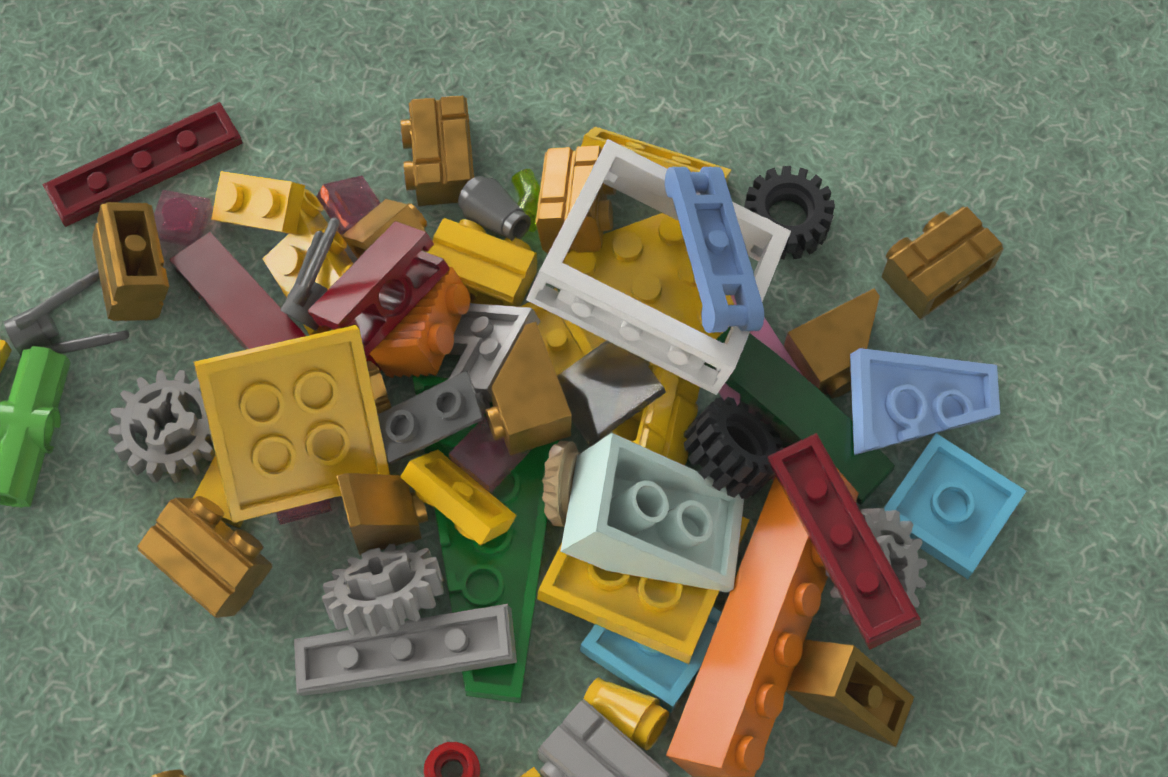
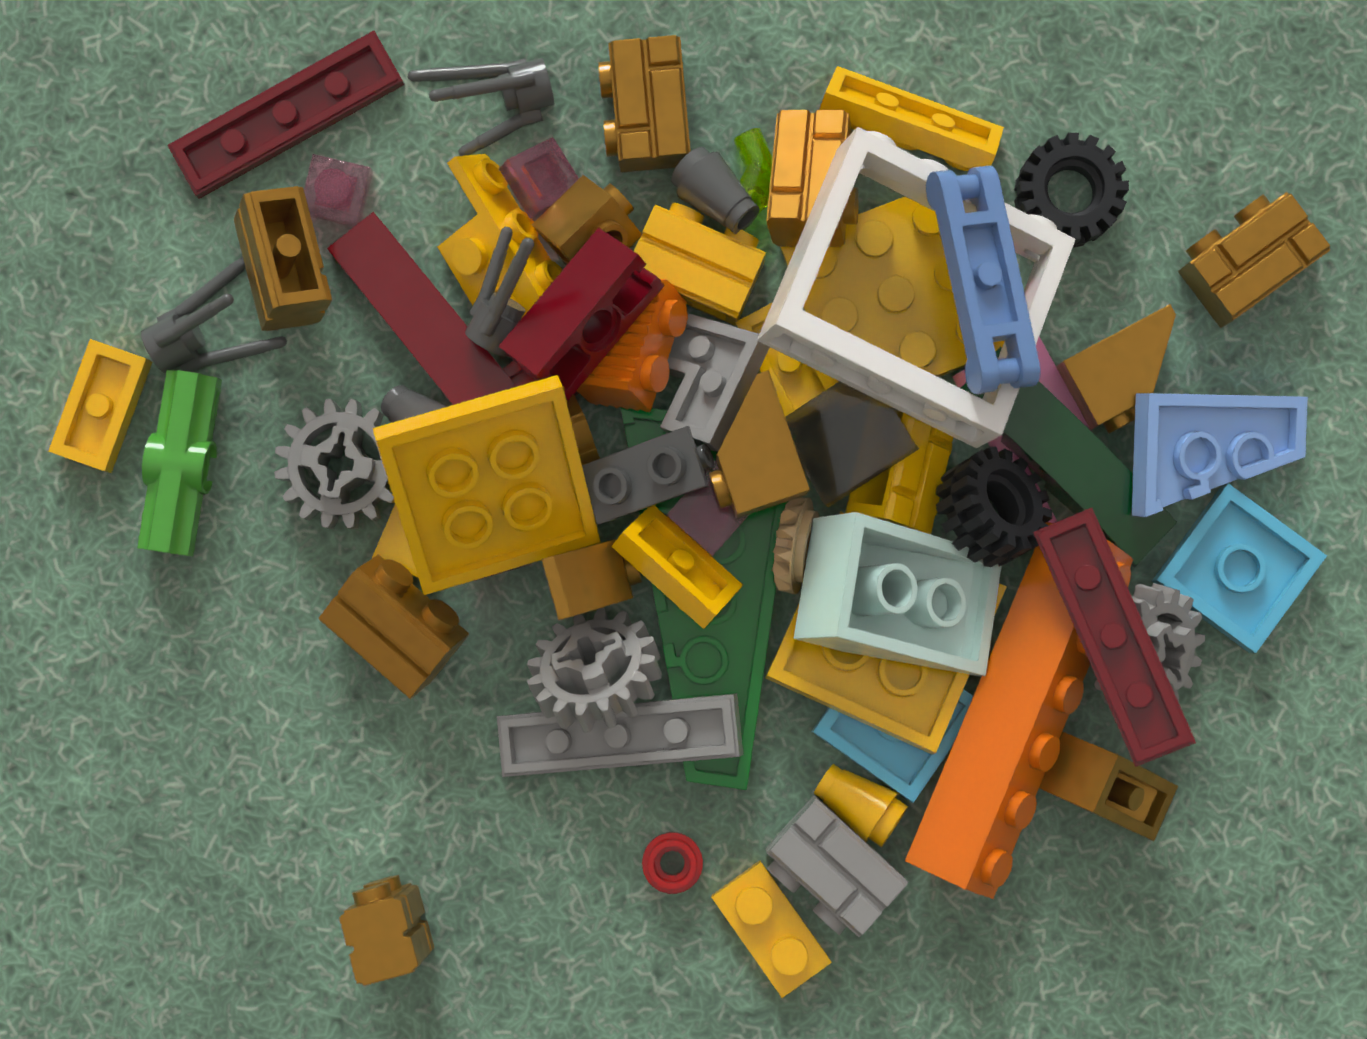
camera: 10 degrees right, 20 degrees up
yellow plate [211,171,305,235] -> none
none -> dark grey plant [408,58,555,156]

